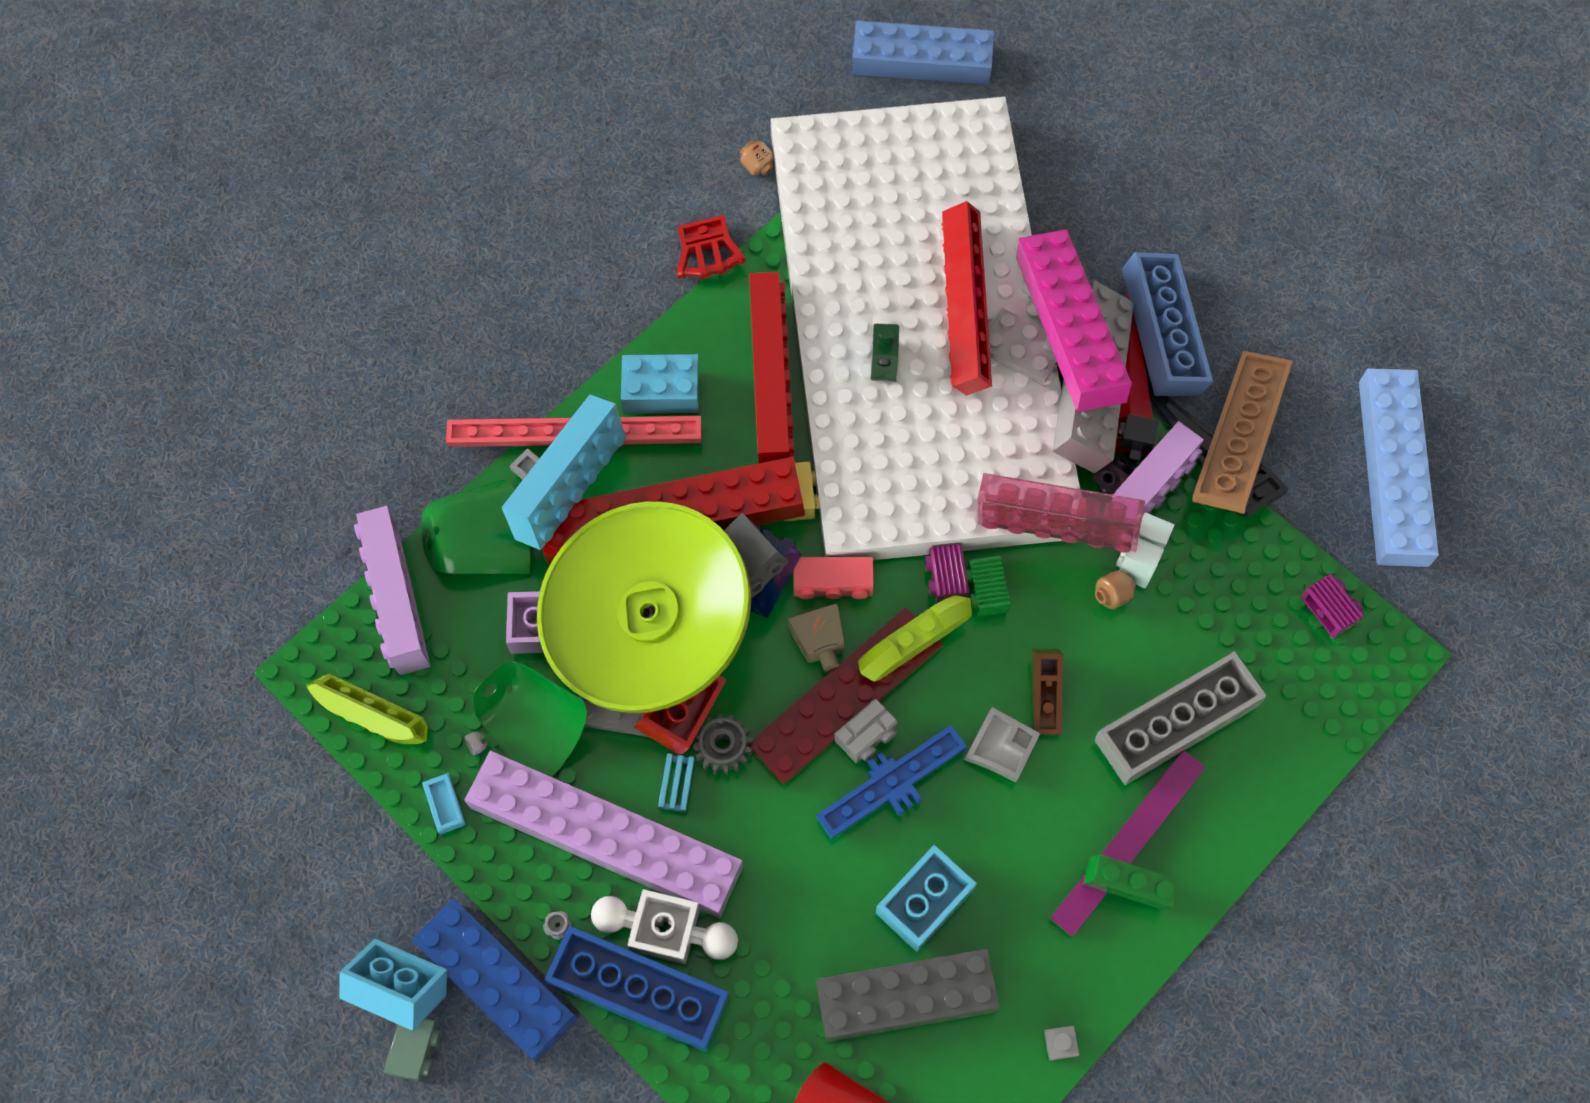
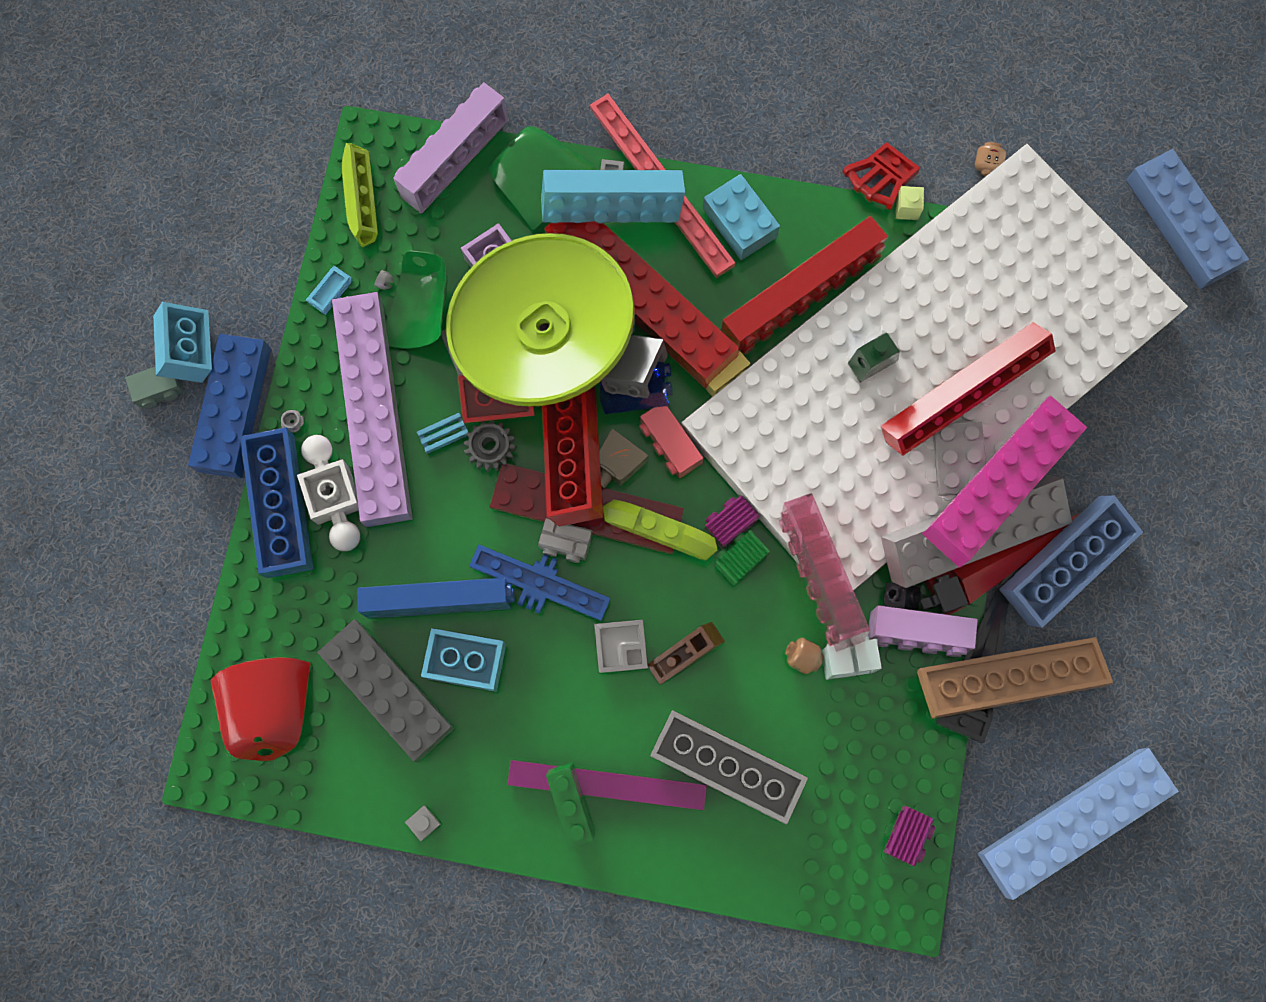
camera: 60 degrees right, 10 degrees up
none -> blue brick [358,578,515,618]
none -> red brick [542,386,603,527]
none -> yellowish green brick [896,186,924,220]

